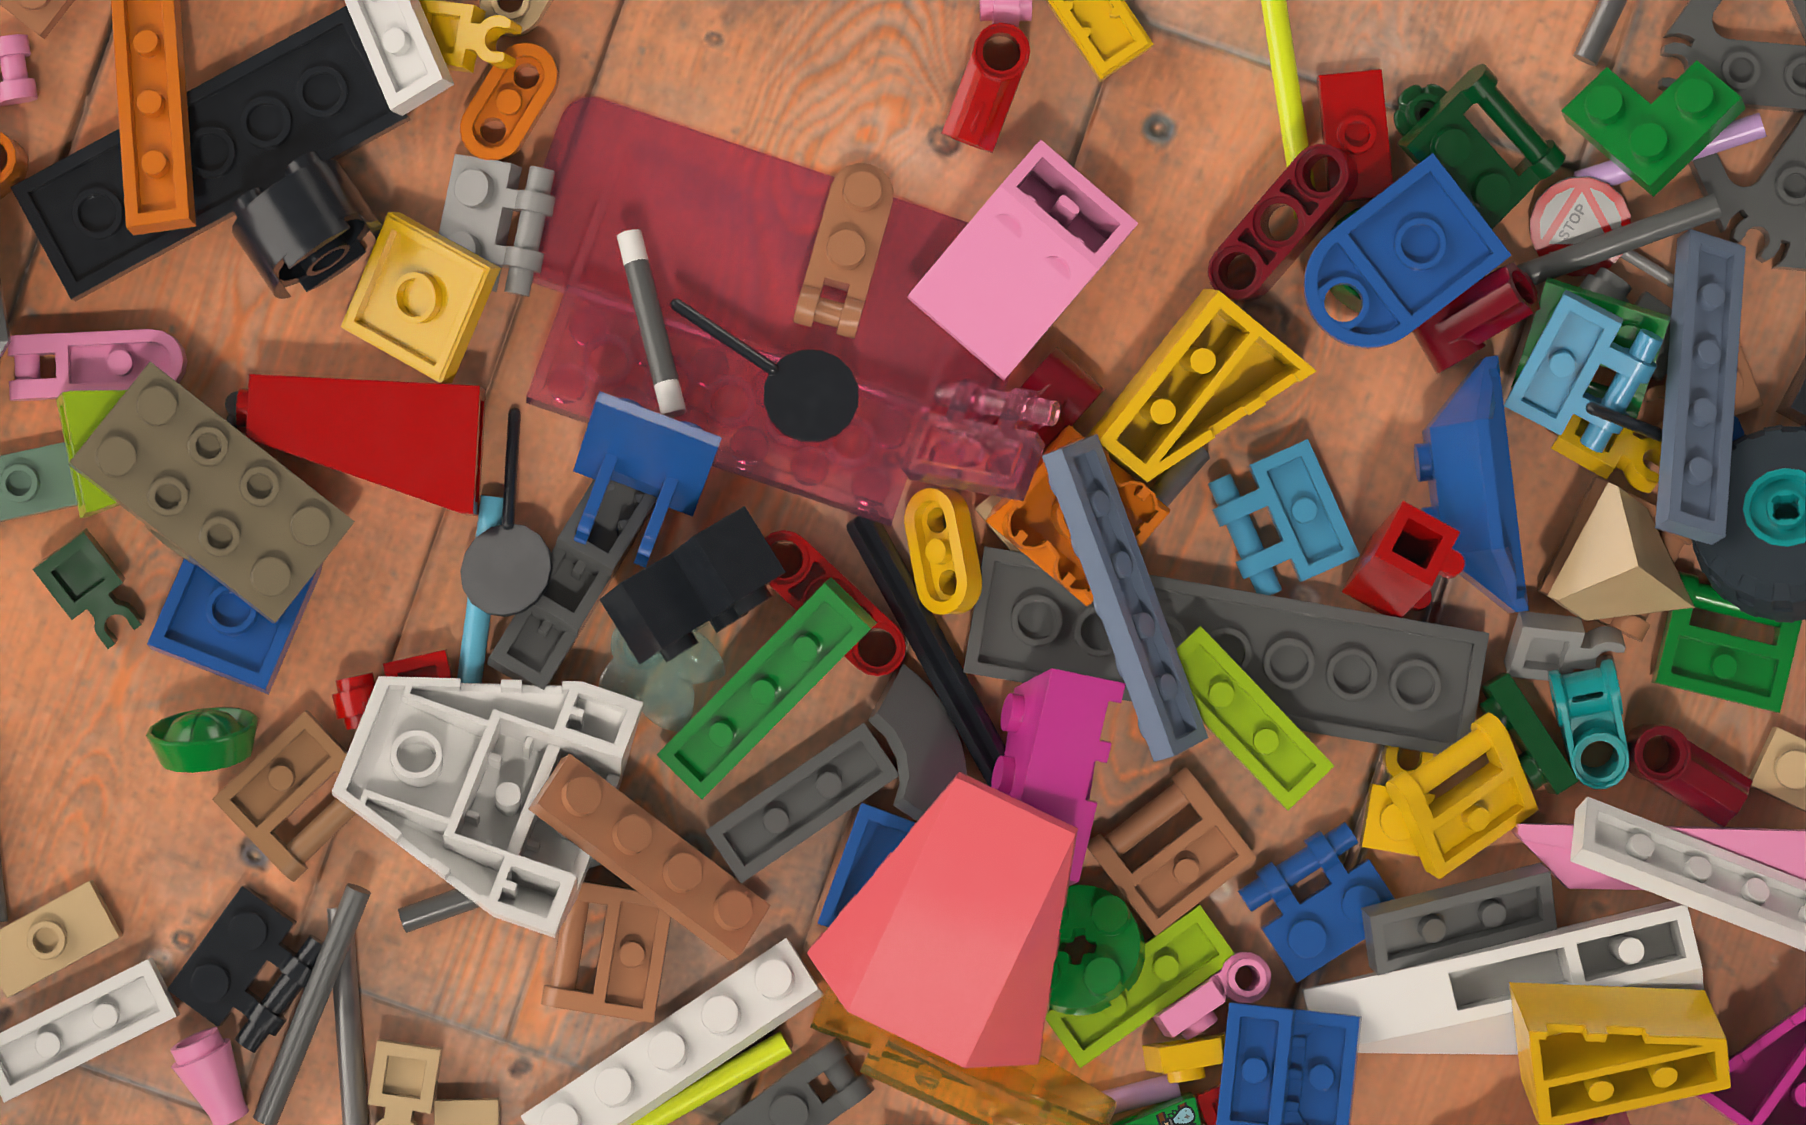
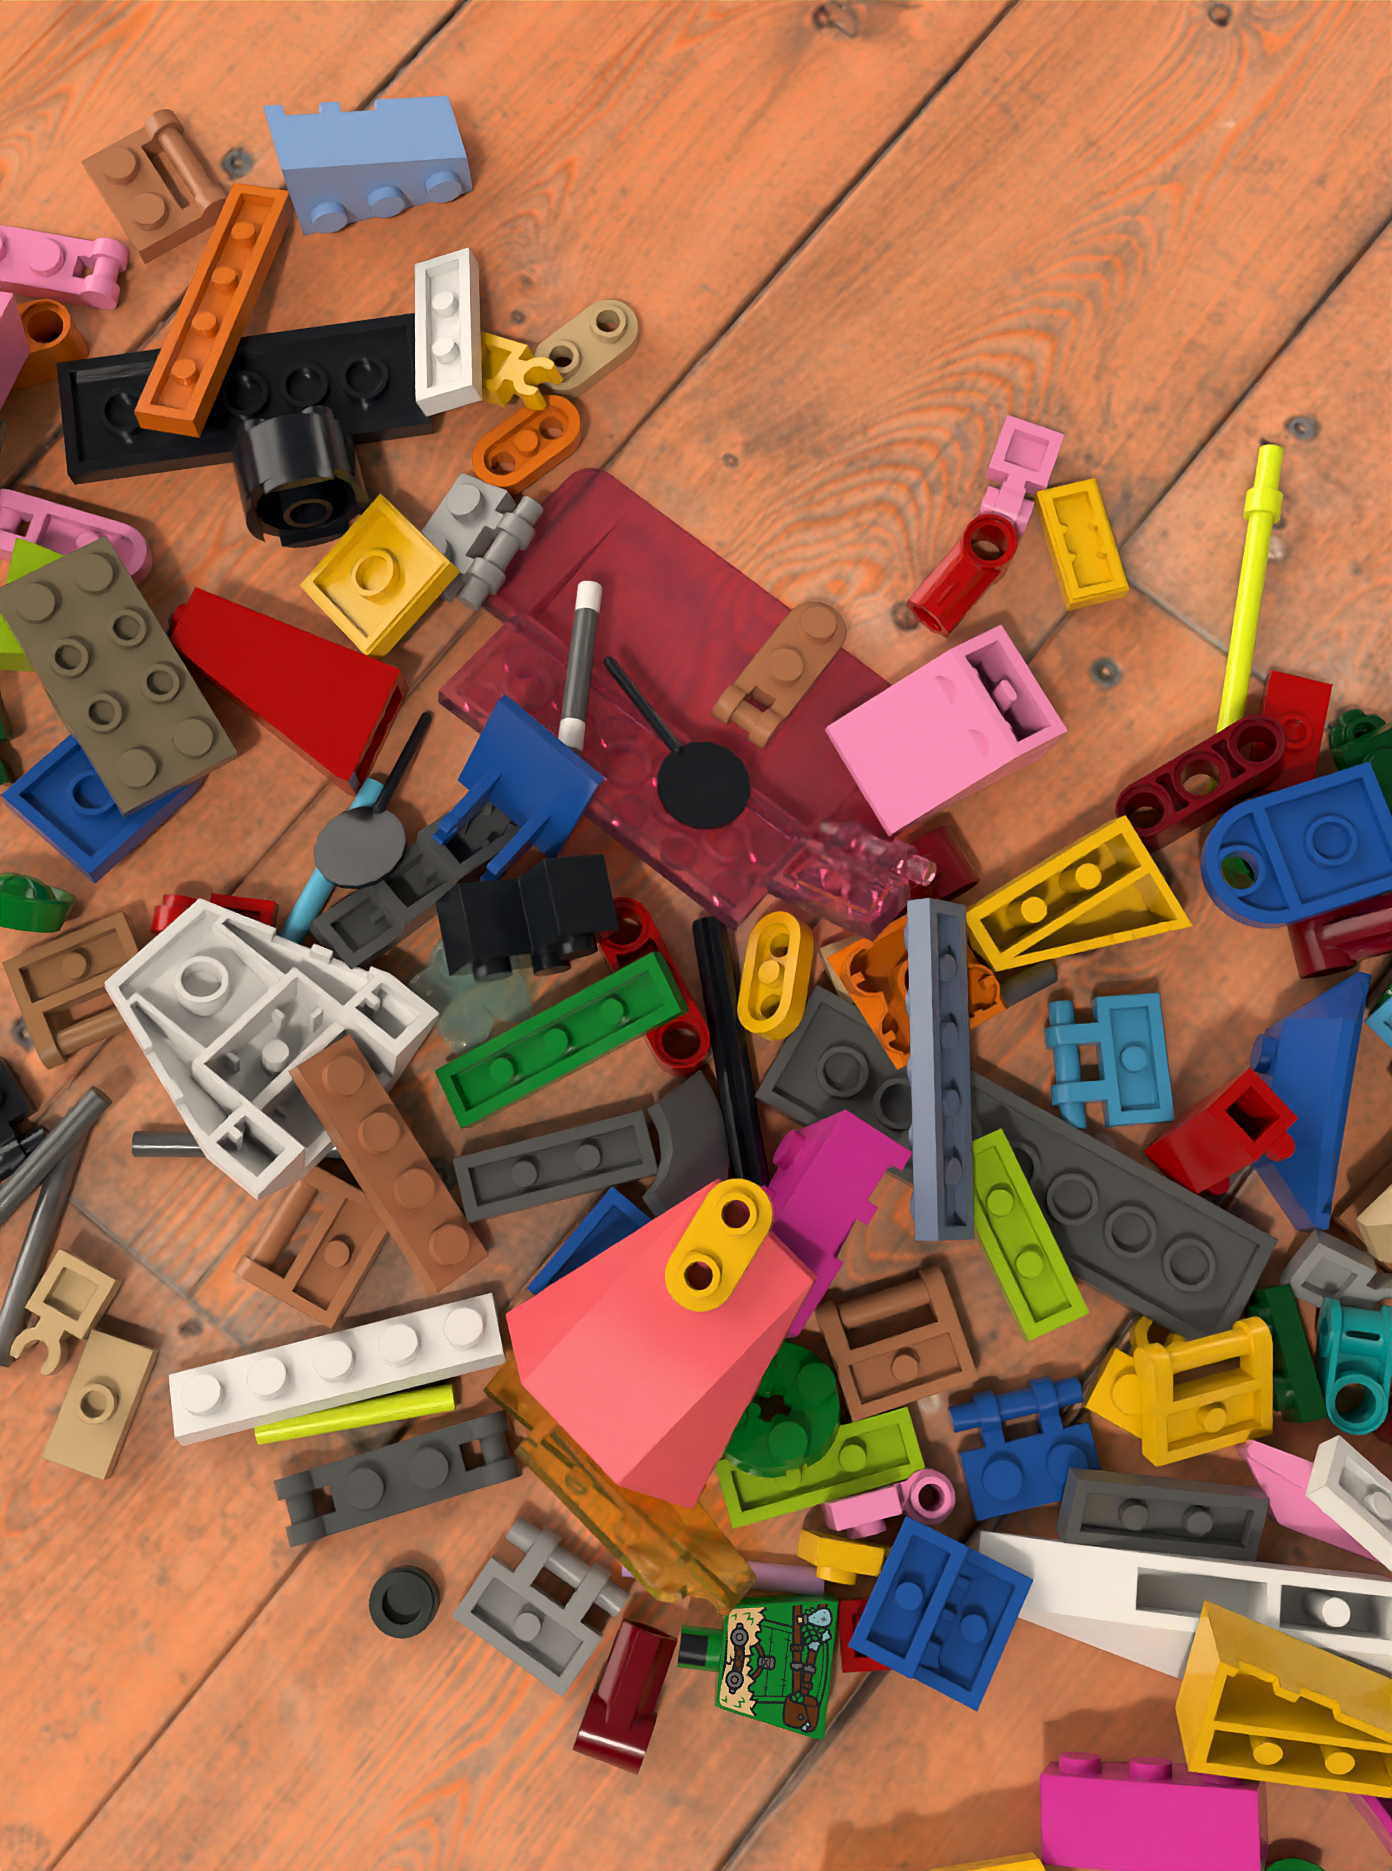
camera: 15 degrees right, 10 degrees down
none -> yellow plate [665,1179,775,1312]

